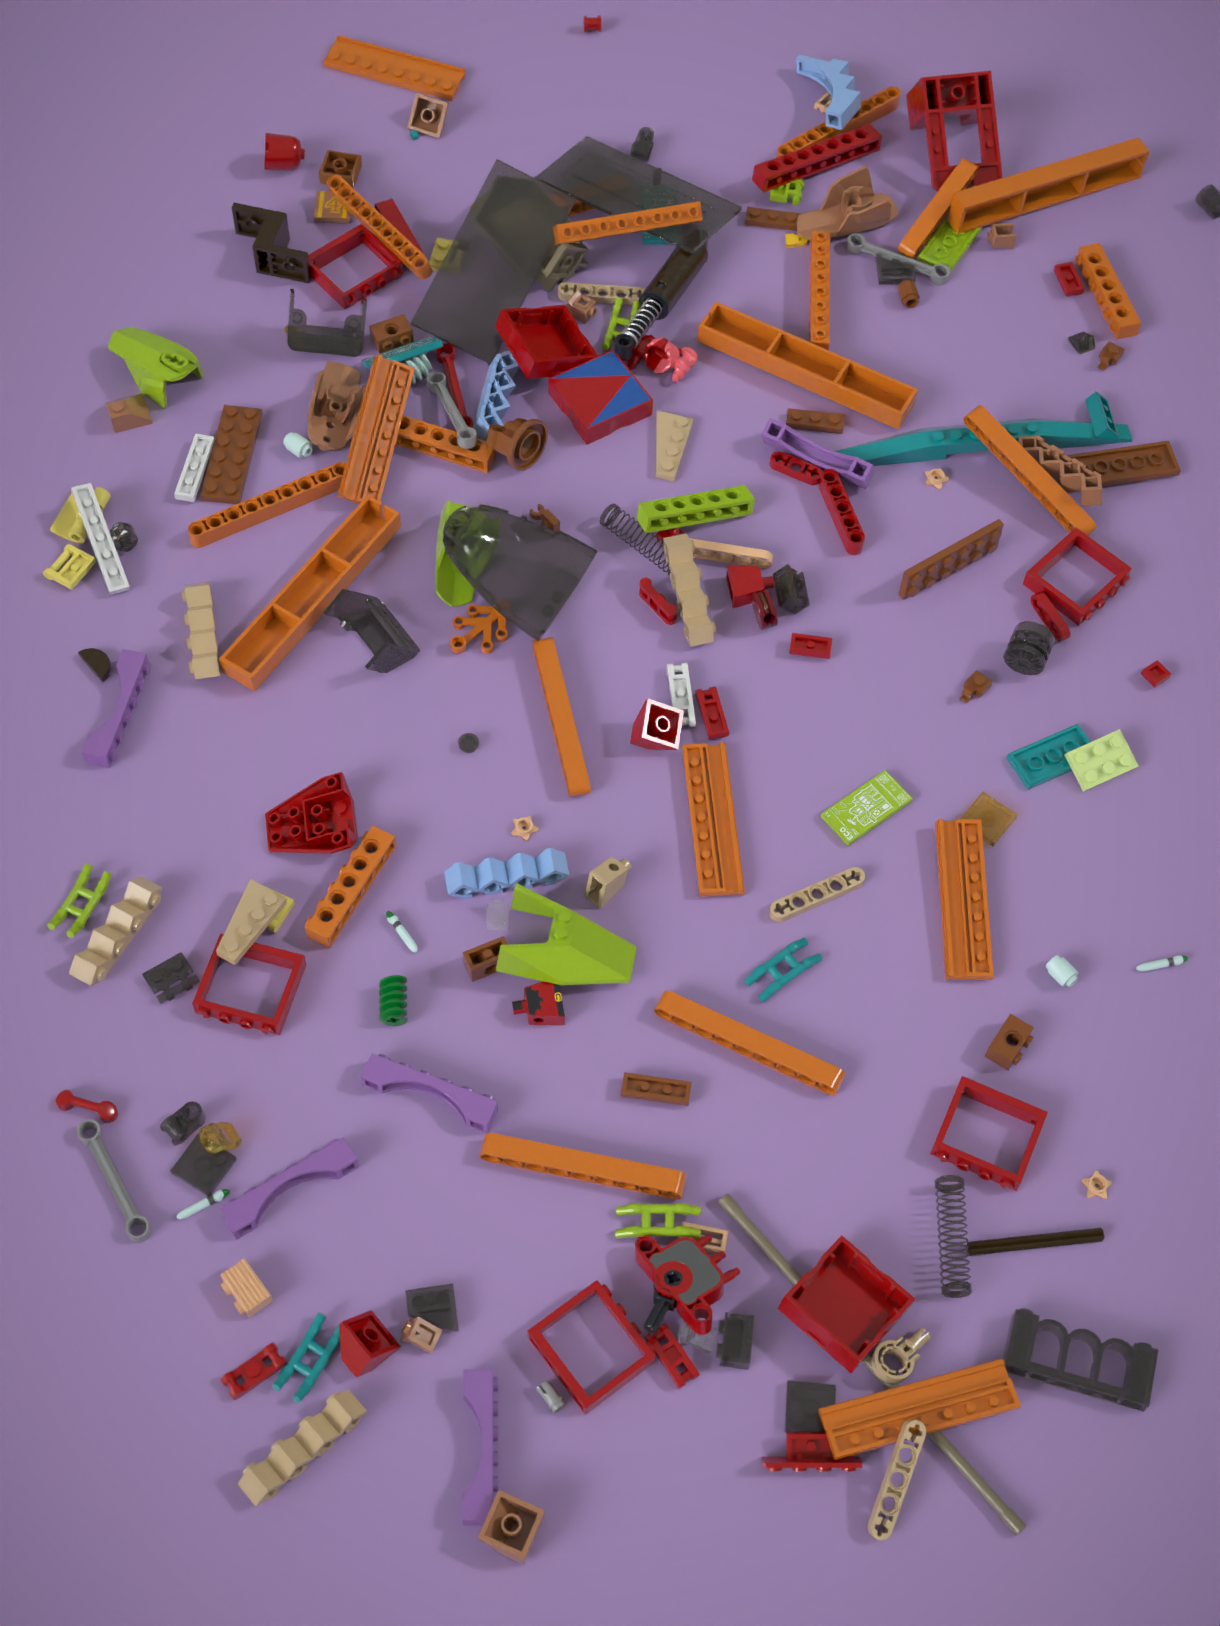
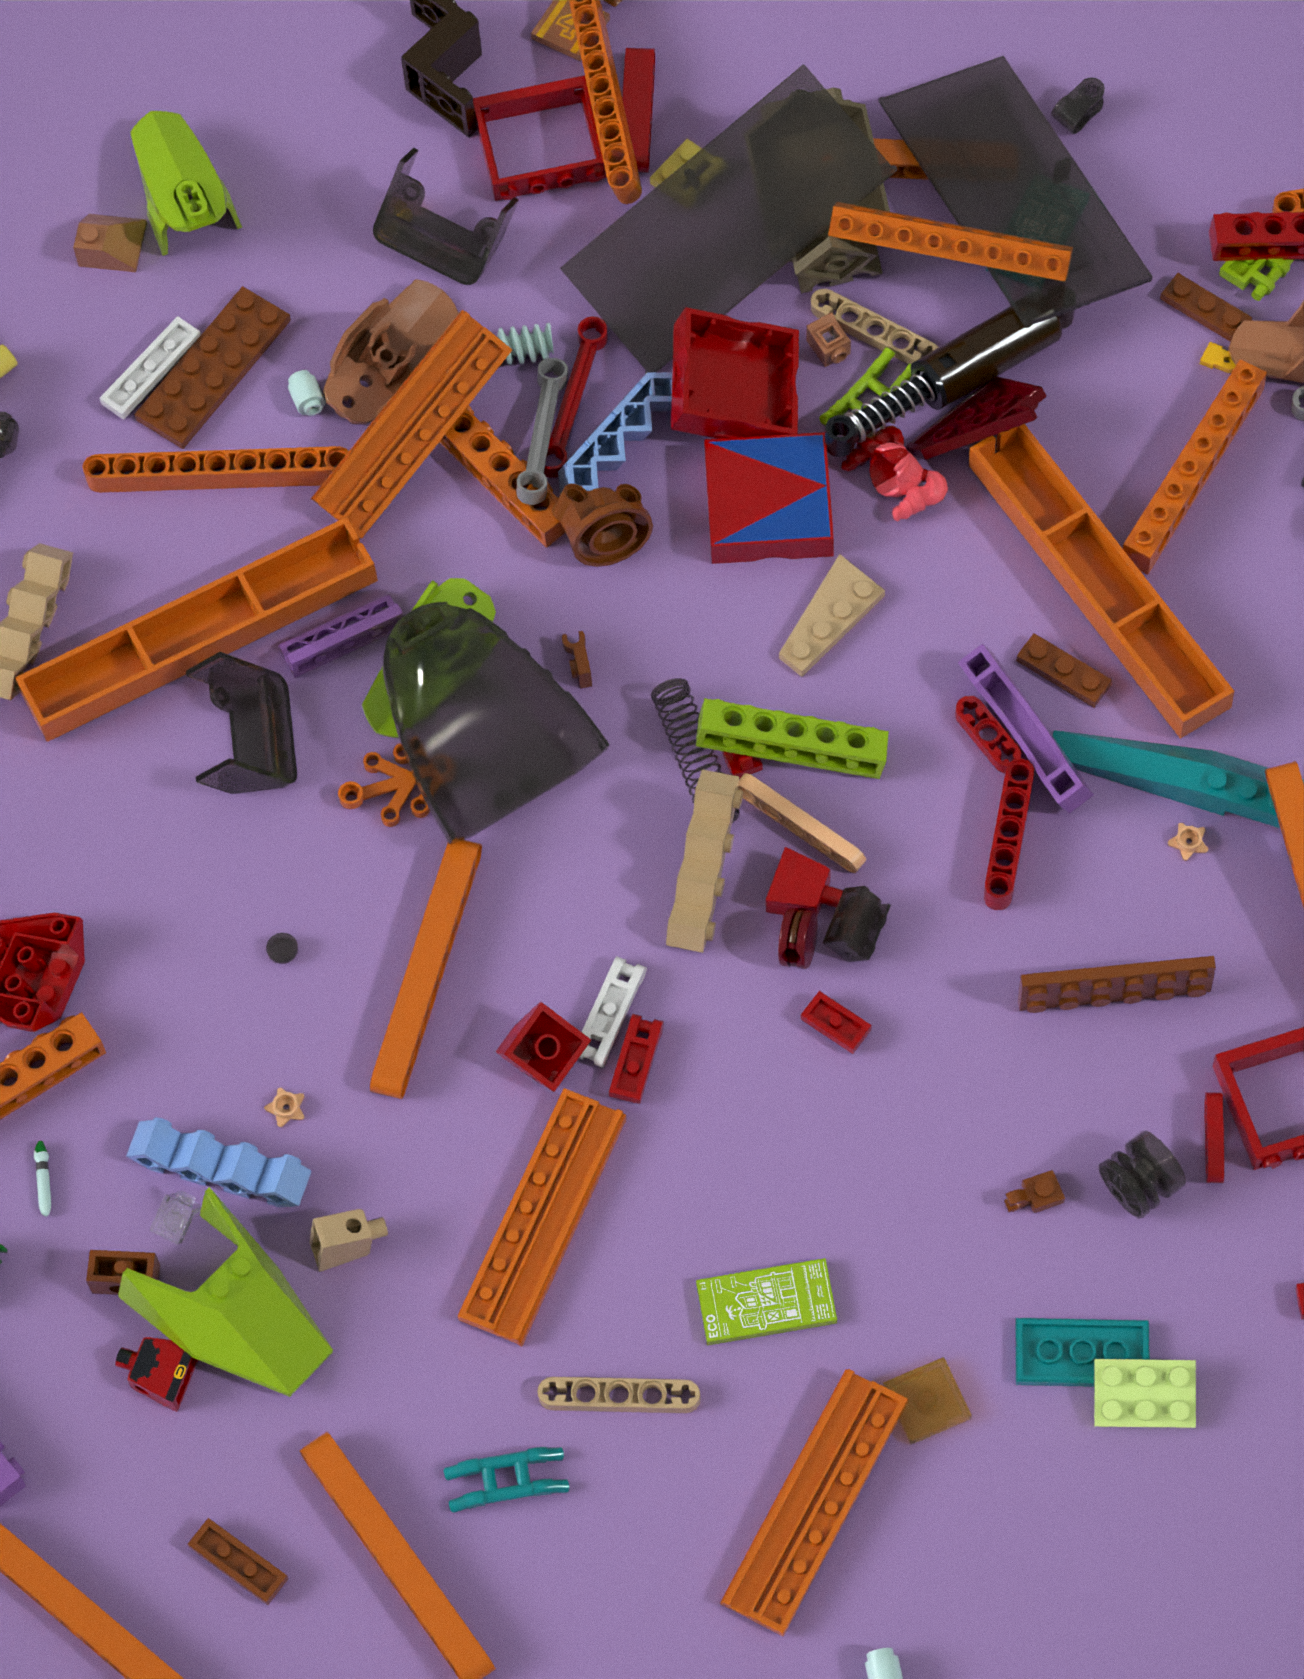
camera: 35 degrees right, 5 degrees up
teal tile [361,336,443,369] -> none
dark orange brick [369,314,414,354] -> none
red plate [639,577,677,625] -> none
none -> medium lavender fence [278,594,404,678]
none -> dark red wing [905,377,1047,460]

